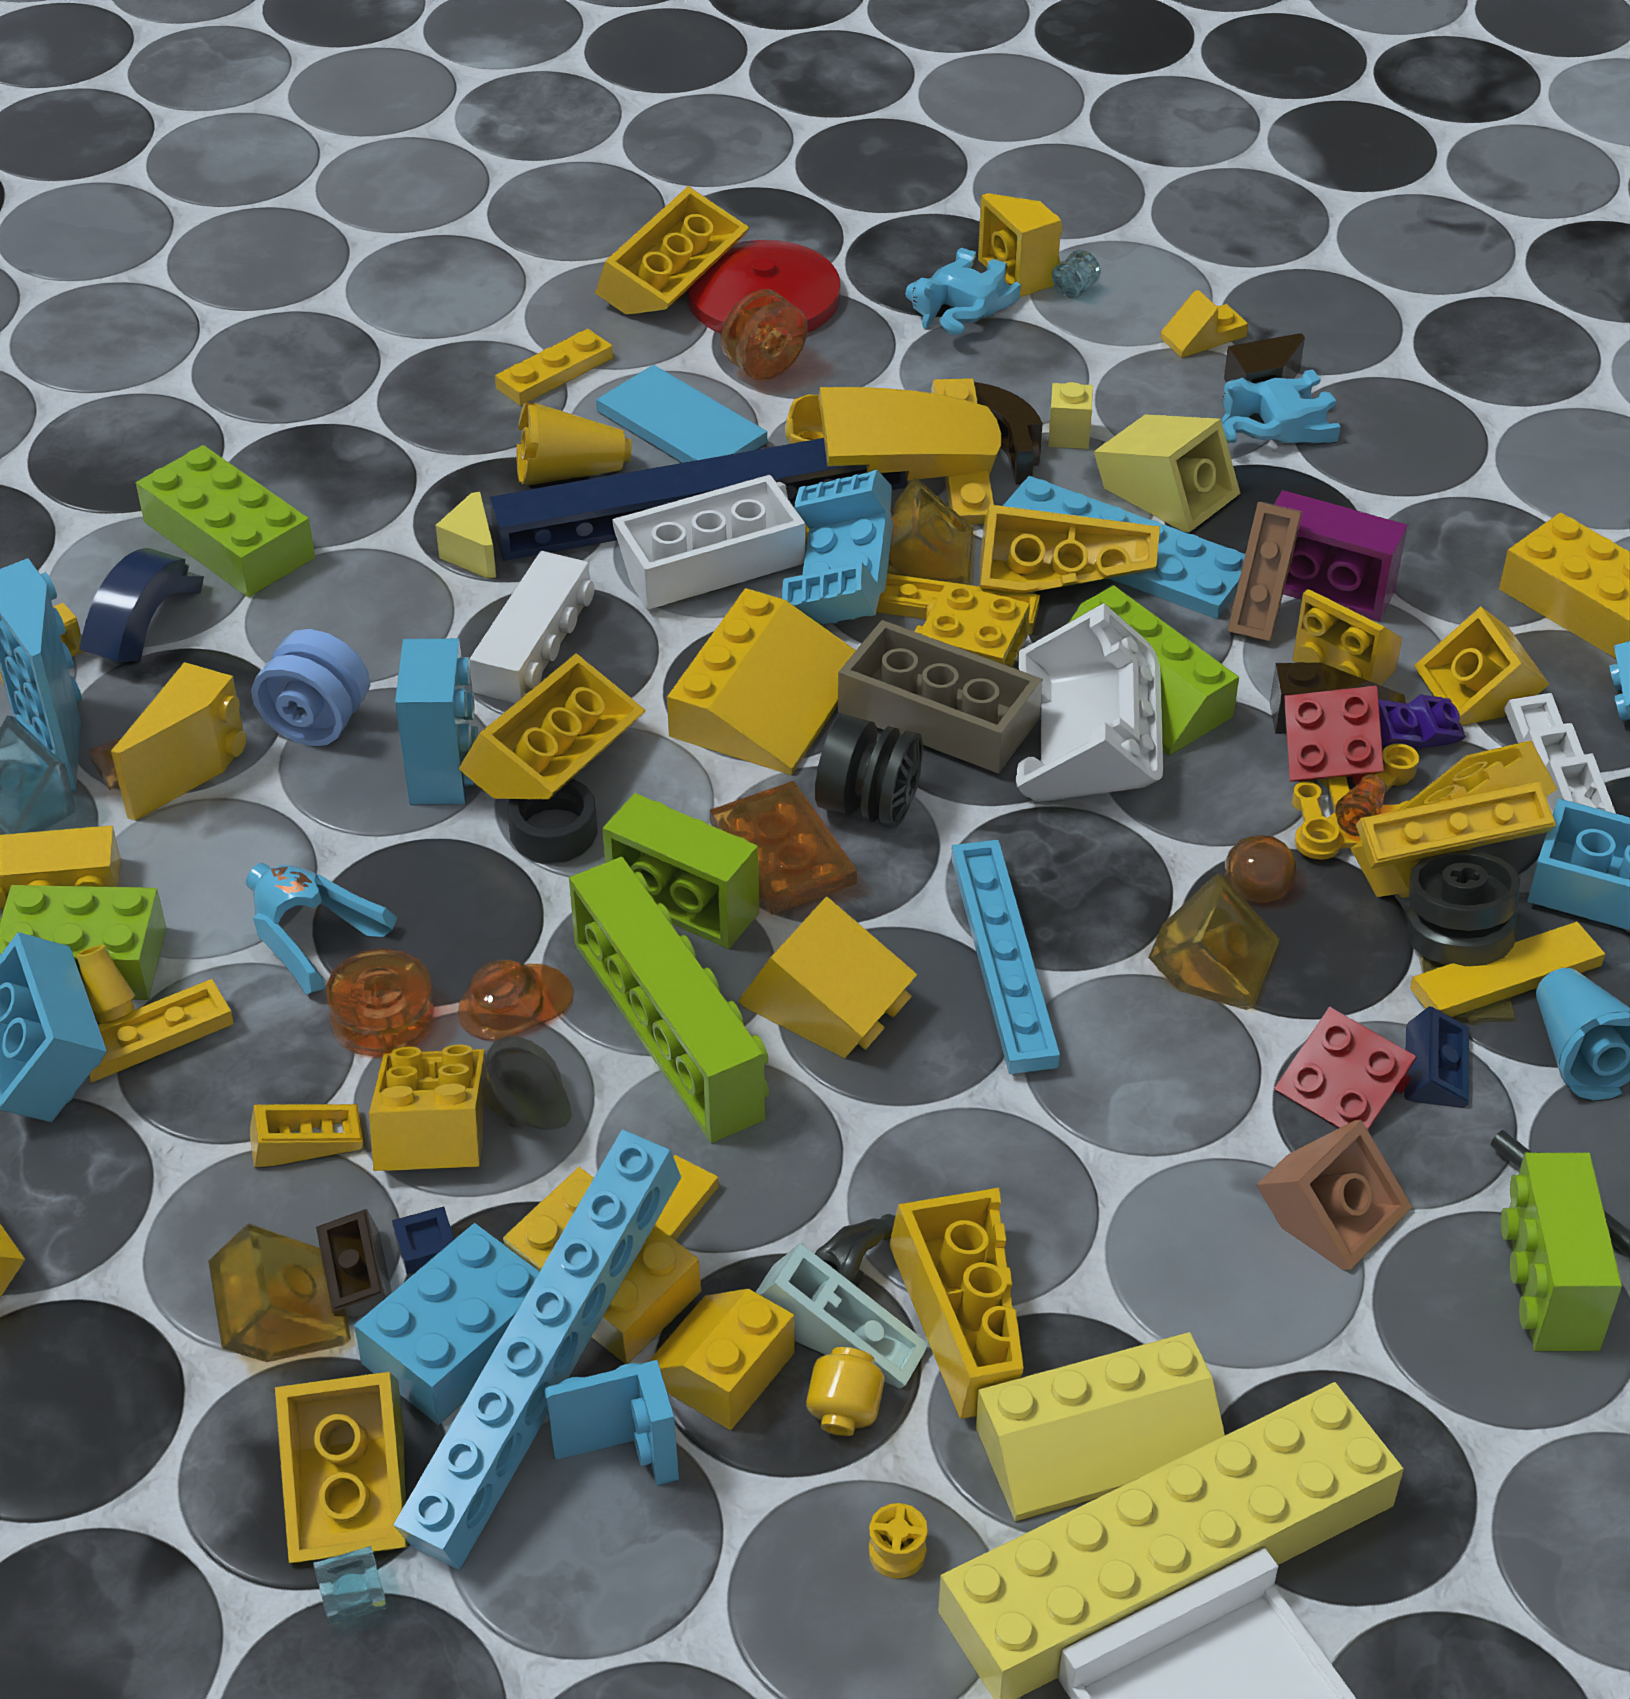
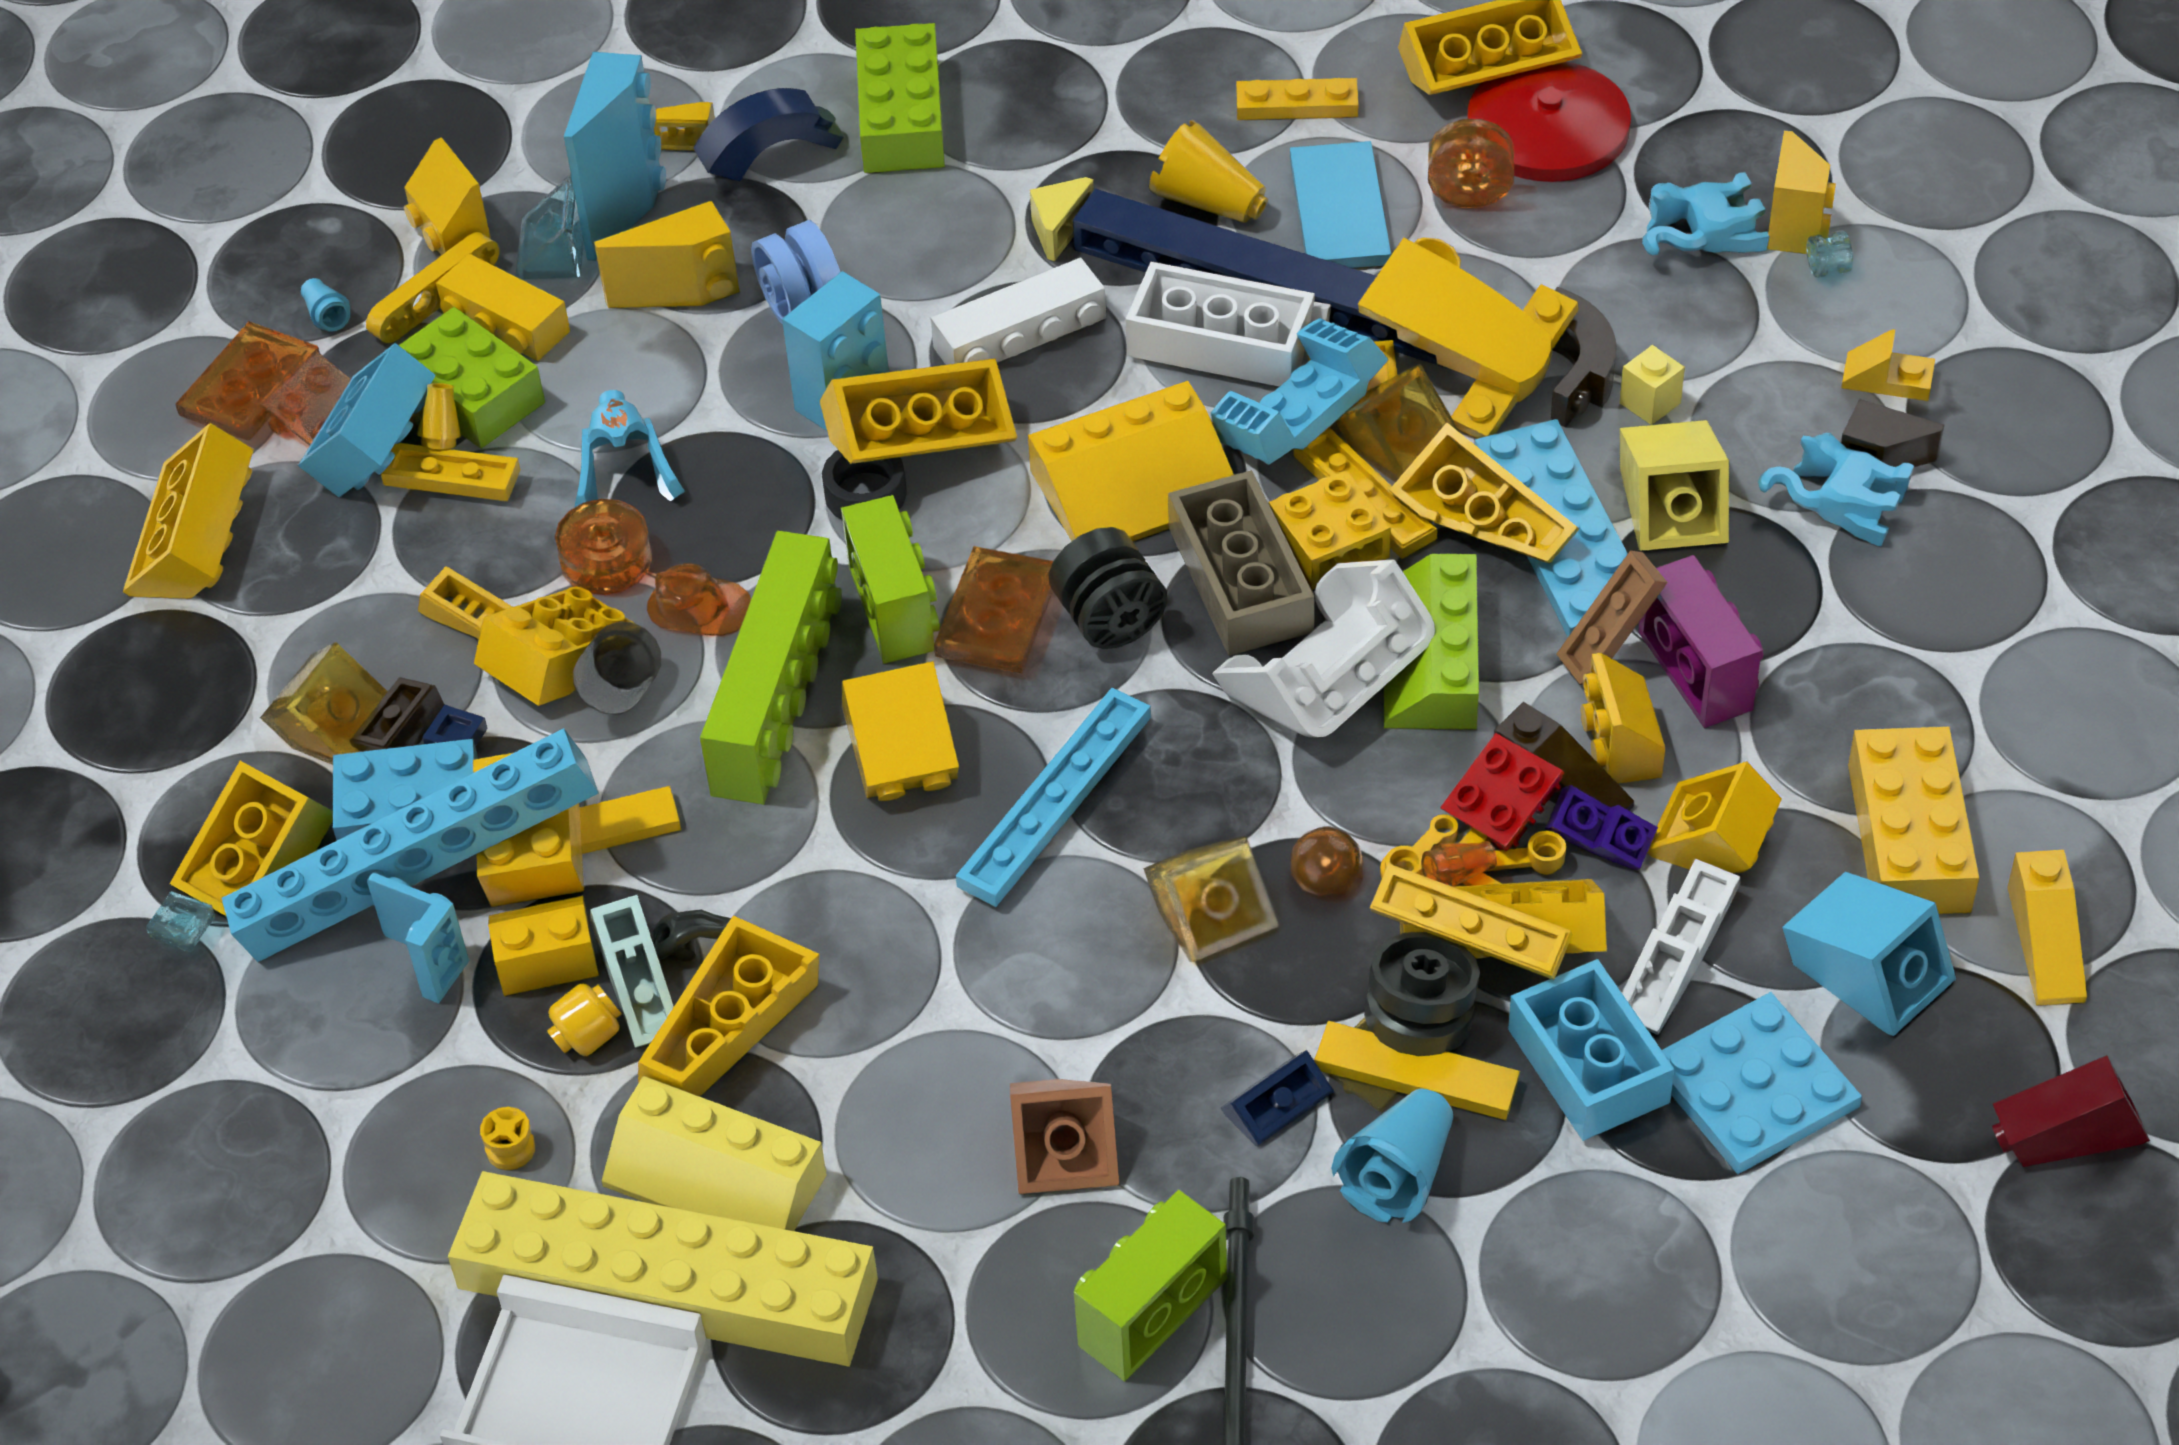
camera: 45 degrees right, 5 degrees up
hinge [1274,1006,1417,1130] -> none

